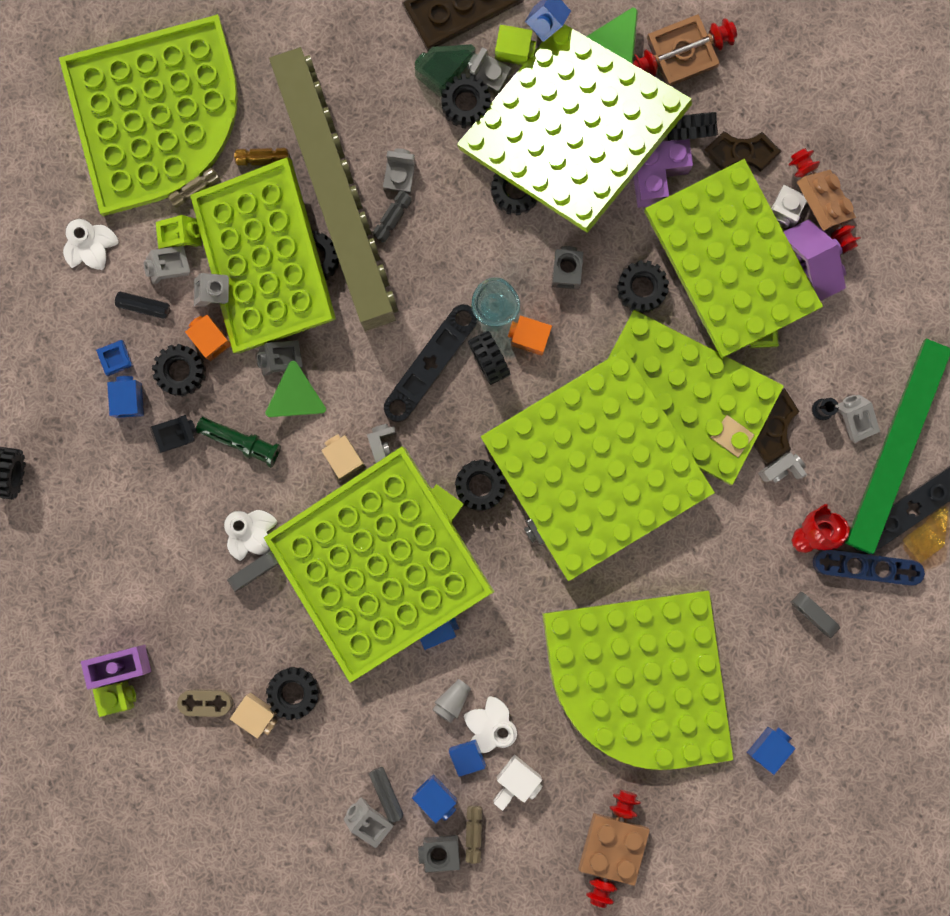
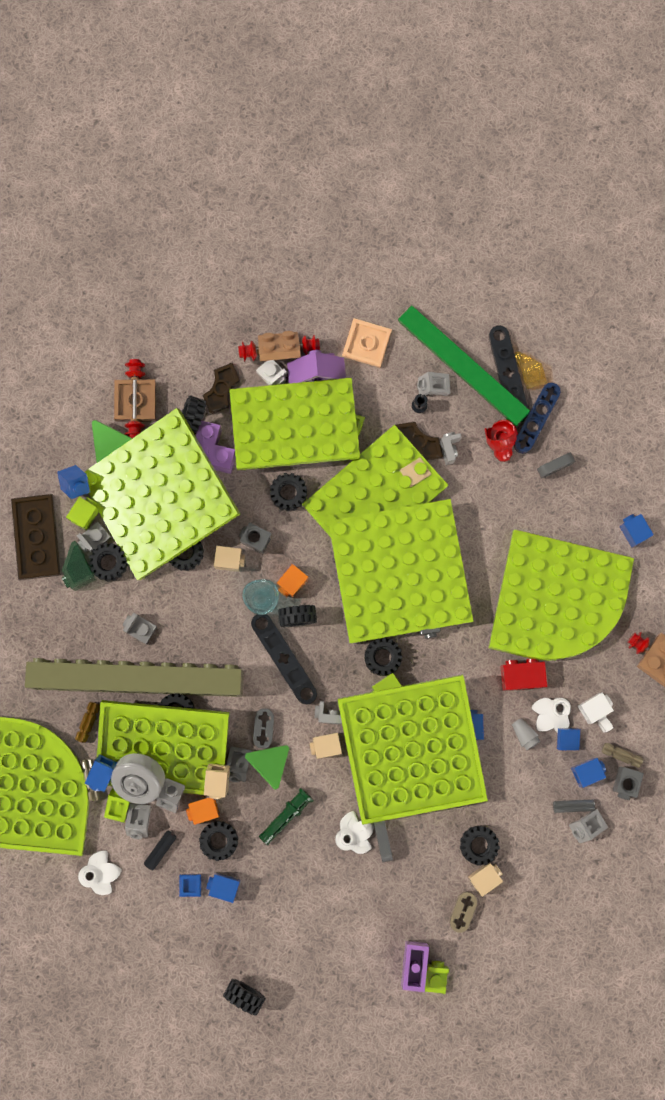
camera: 75 degrees left, 5 degrees down
black bracket [150,415,197,454] -> none
dark grey axle [373,191,412,242] -> none
none -> blue brick [85,754,117,792]
none -> light grey wheel [111,753,165,804]
none -> tan brick [204,763,230,799]
none -> tan brick [214,546,245,572]
none -> dark grey beam [253,708,274,749]
none -> light nougat tile [342,318,392,368]
none -> red brick [500,659,547,691]

